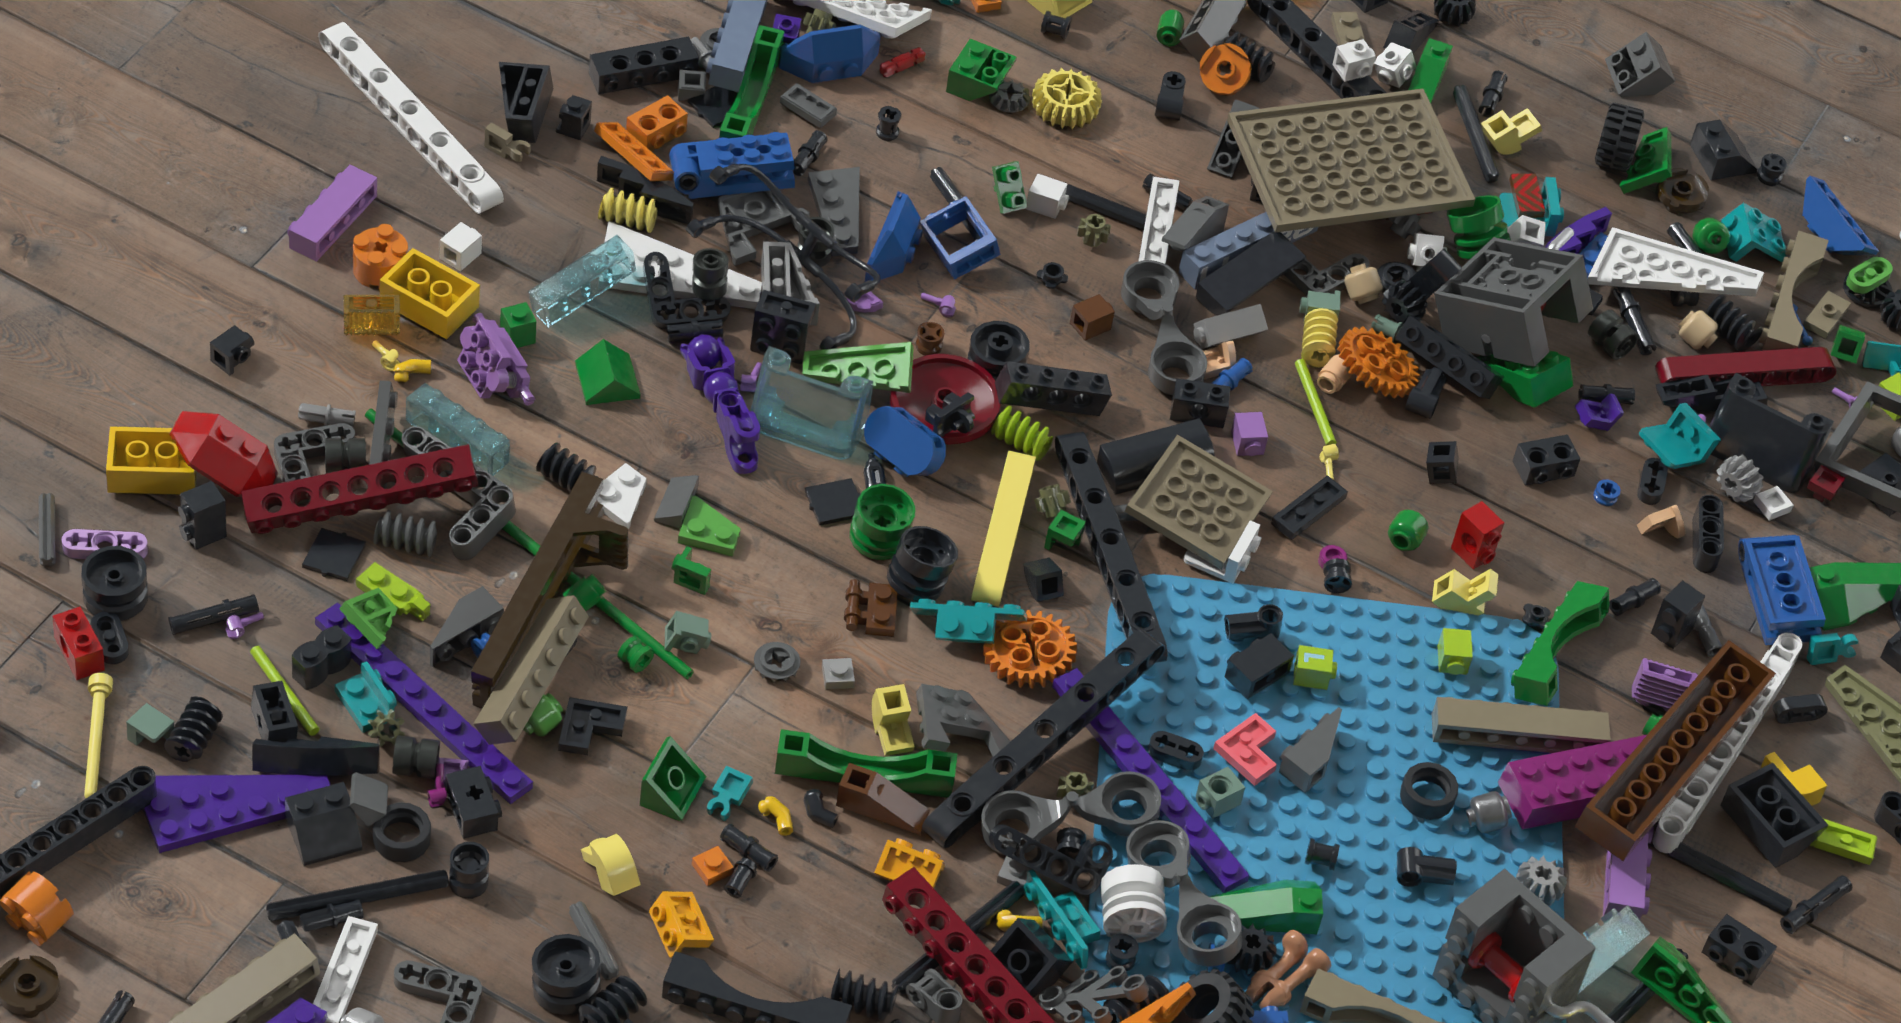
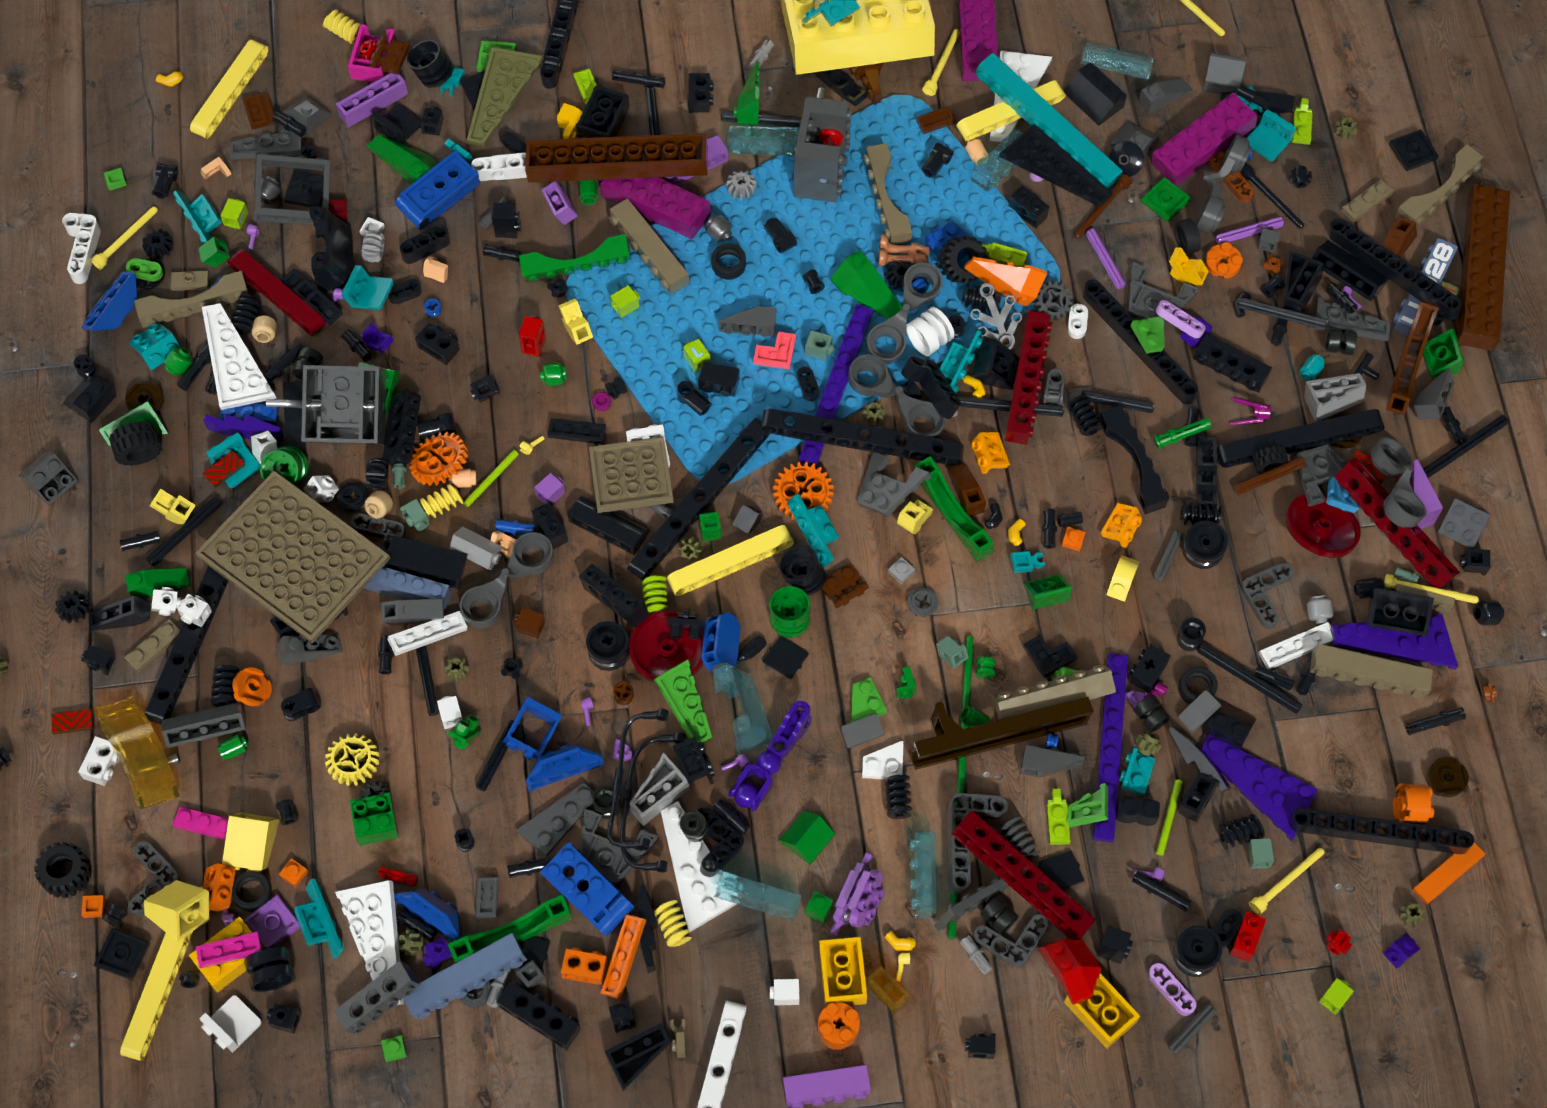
camera: 120 degrees left, 15 degrees up
black beam [1407,248,1462,300] -> none

